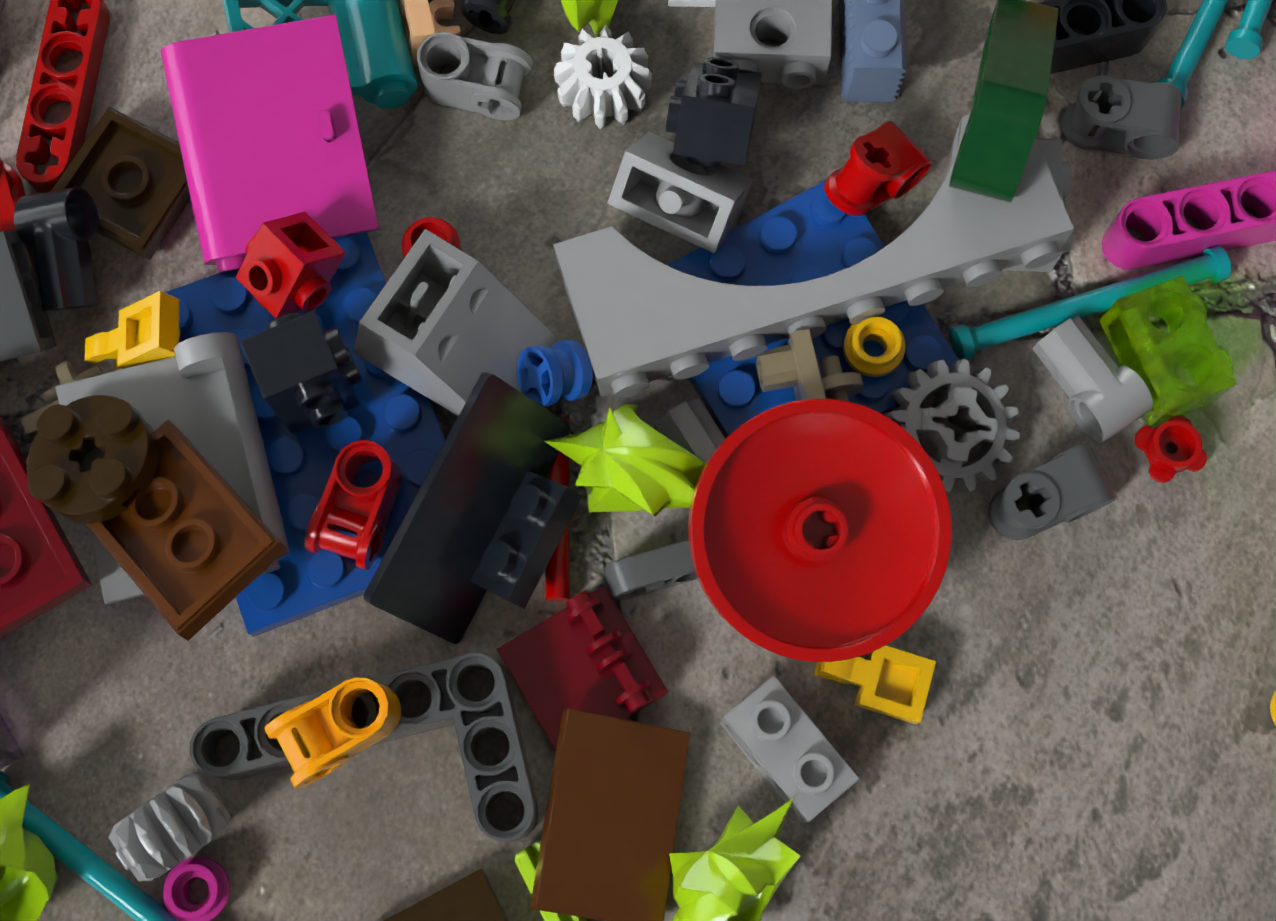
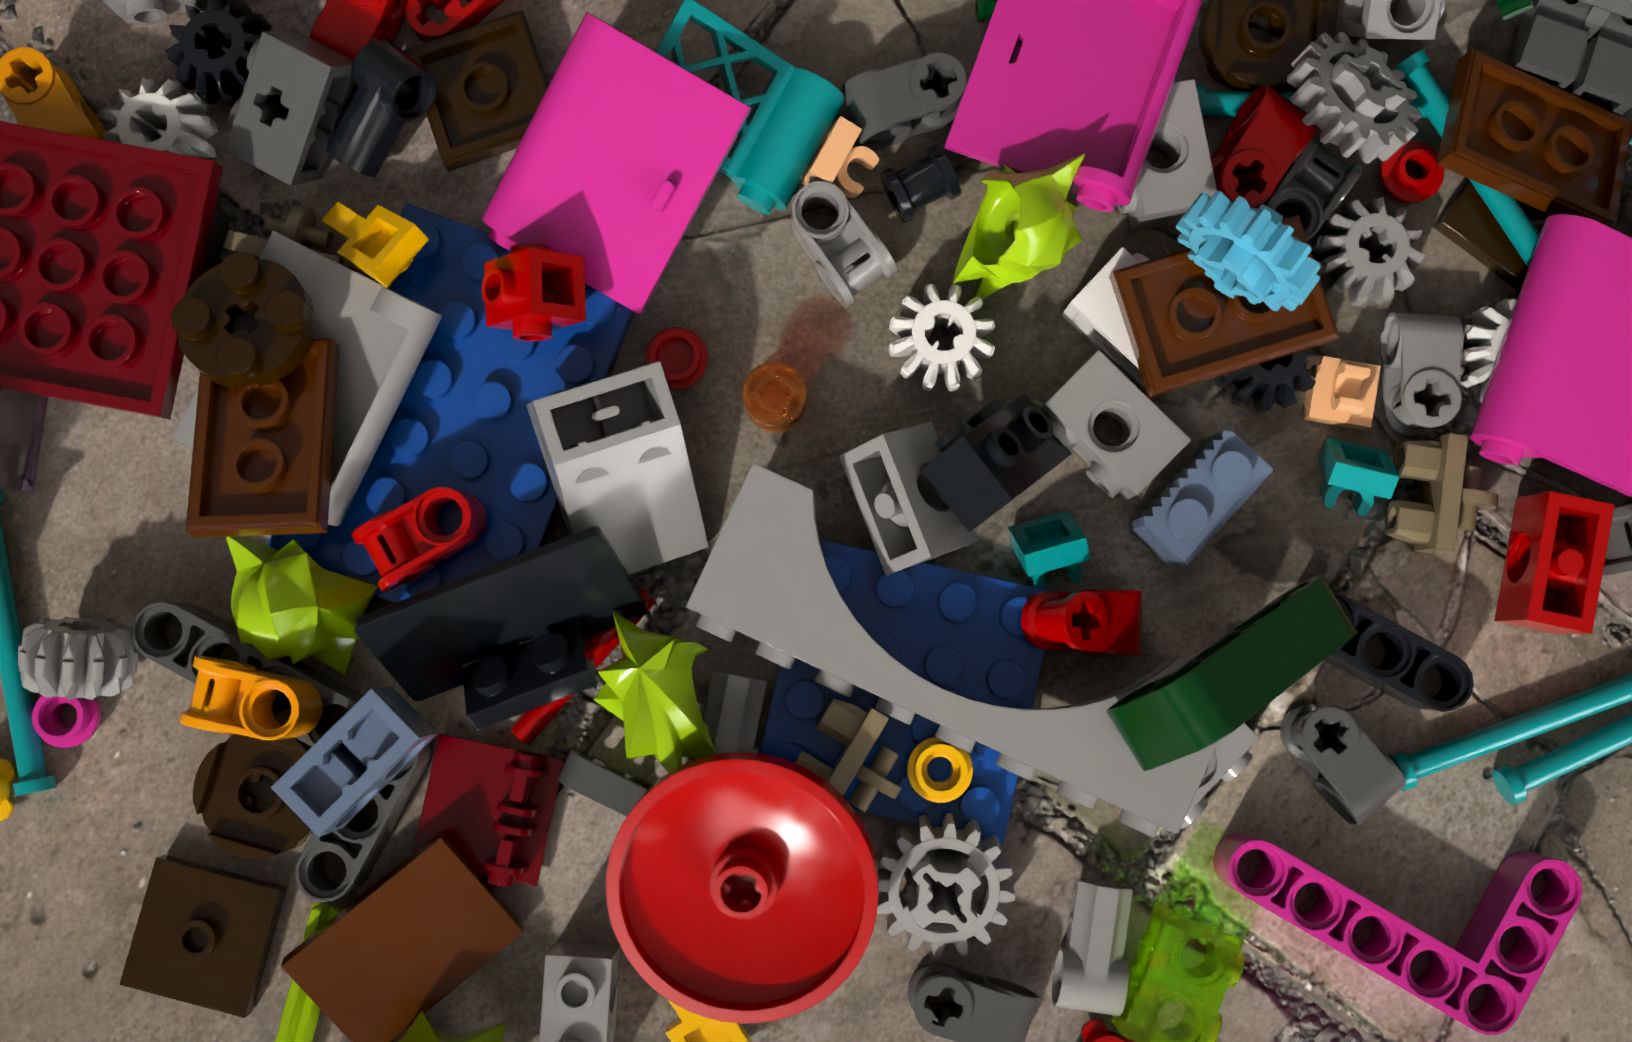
camera: 40 degrees right, 10 degrees up
black brick [240,310,363,434] -> none
blue wheel [516,339,593,407] -> none
teal bar [950,245,1231,360] -> none
none -> dark brown plate [193,734,313,859]
none -> lime hair [226,536,379,675]
none -> sand blue brick [271,687,438,837]
none -> clear orange wheel [742,361,807,433]
none -> teal tile [1008,510,1090,590]

